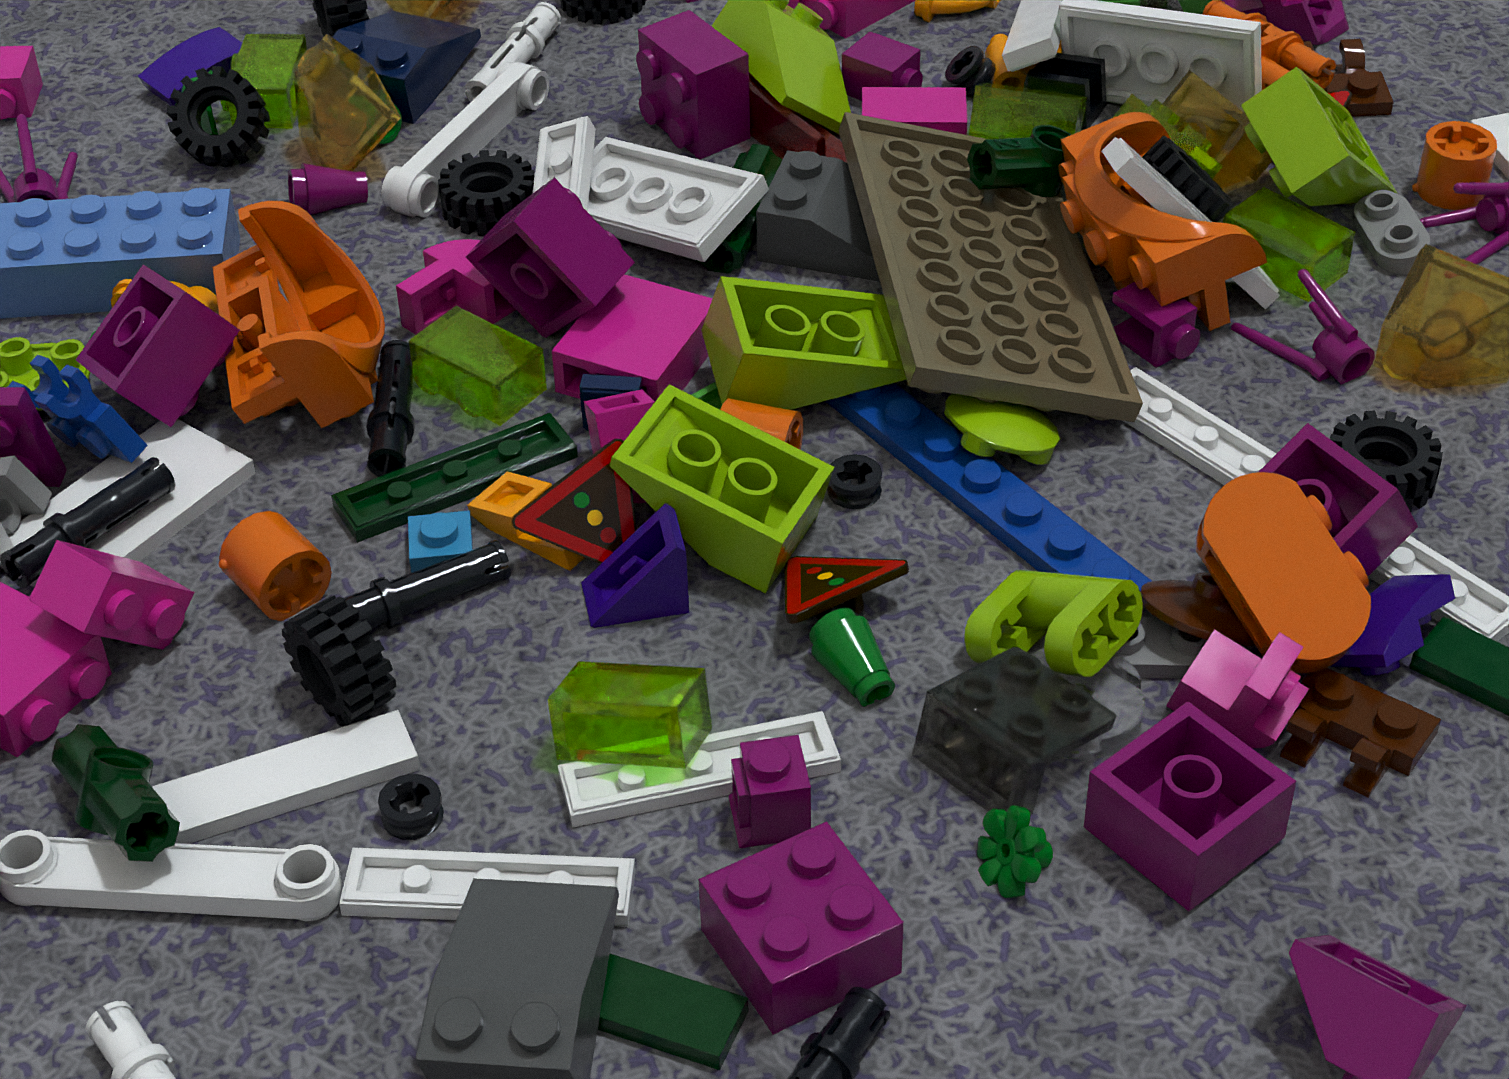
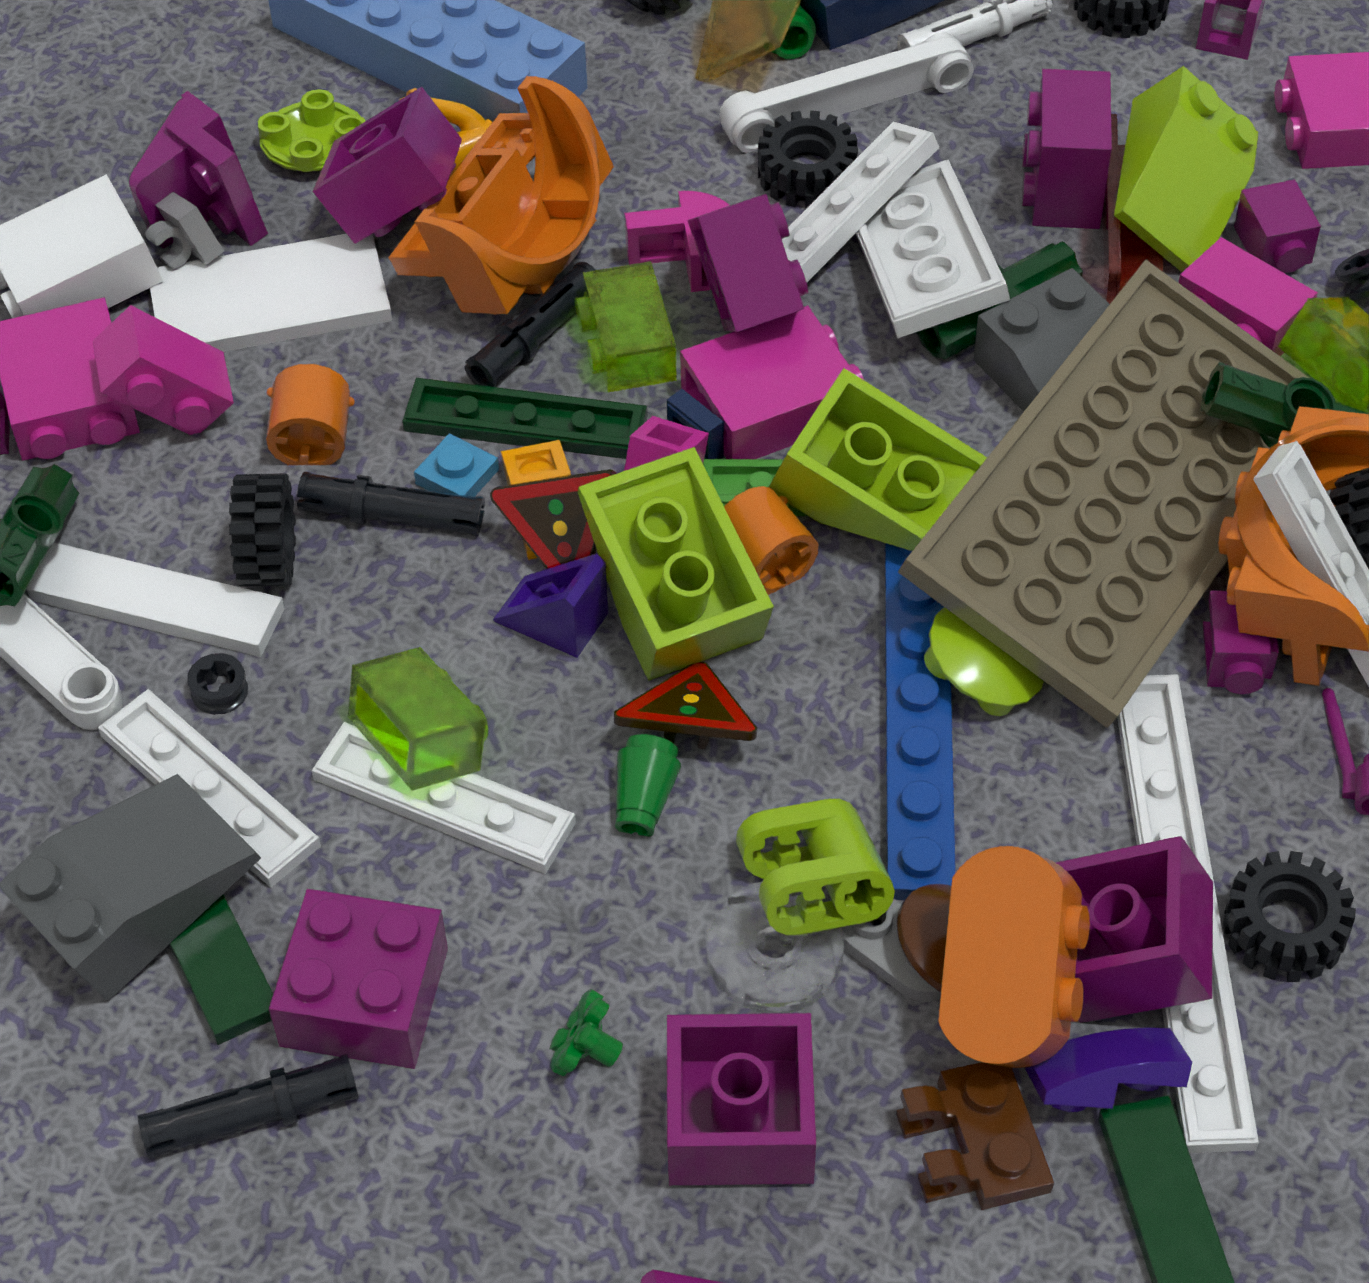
camera: 40 degrees right, 10 degrees up
black pin [0,457,176,588] -> none
blue plate [7,355,148,463] -> none
magenta cone [288,163,368,215] -> none
magenta window [728,735,811,848] -> none
black bush [827,454,882,510] -> none
clear smoke bracket [912,647,1116,816] -> none
dark pink brick [1166,629,1309,748] -> none

